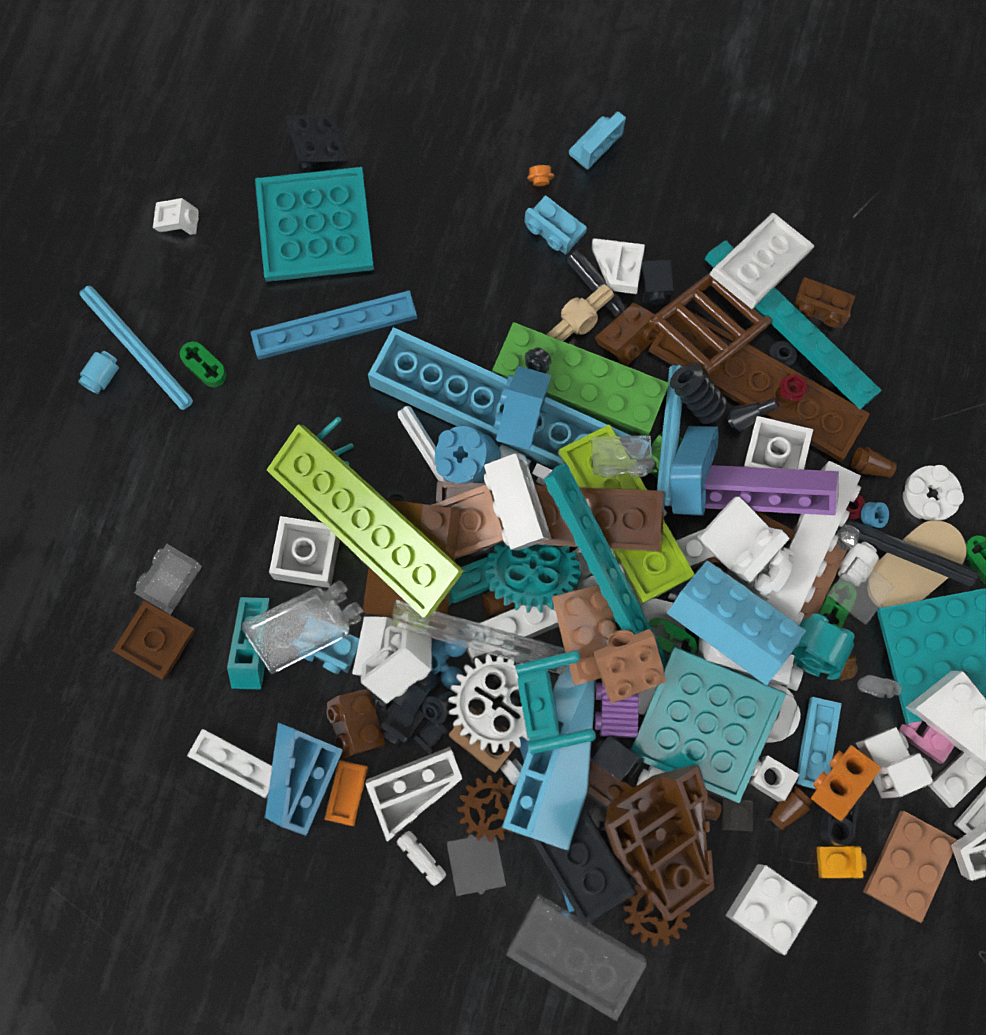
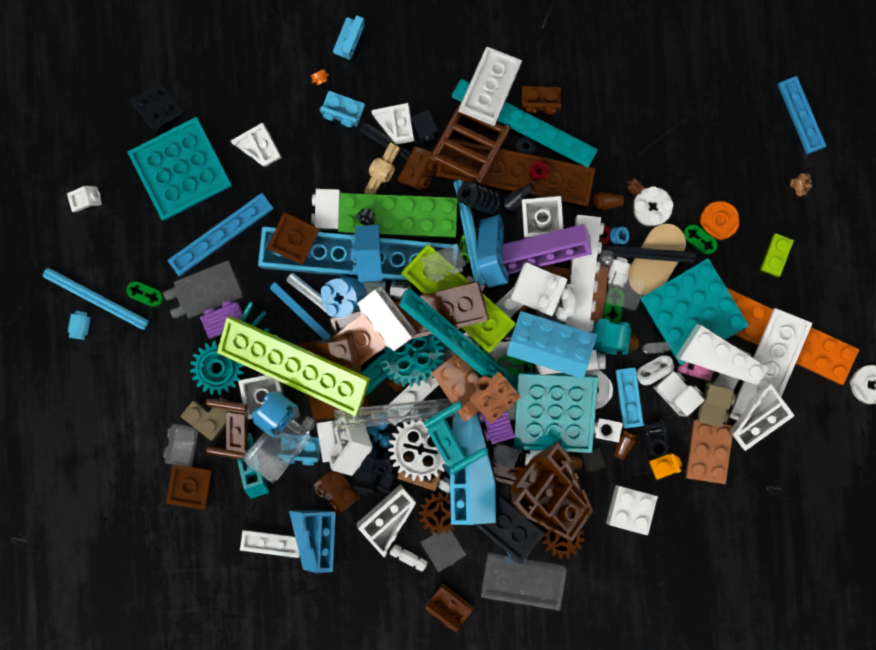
camera: 20 degrees left, 10 degrees up
orange tile [324,760,369,826] -> none
orange brick [811,745,882,821] -> none
none -> clear tile [163,261,243,319]
none -> dark tan brick [180,397,228,441]
none -> teal gear [190,341,245,395]
none -> medium lavender brick [200,300,247,339]
none -> reddish brown plate [205,399,248,460]
none -> white wing [231,123,282,167]
none -> dark azure brick [251,391,298,438]
none -> reddish brown plate [267,213,320,265]
none -> dark azure tile [270,282,332,339]
none -> white brick [311,189,341,231]
none -> reddish brown bracket [425,584,474,632]
none -> reddish brown plate [627,178,644,196]
none -> white plate [636,356,674,385]
none -> dark tan brick [697,382,736,427]

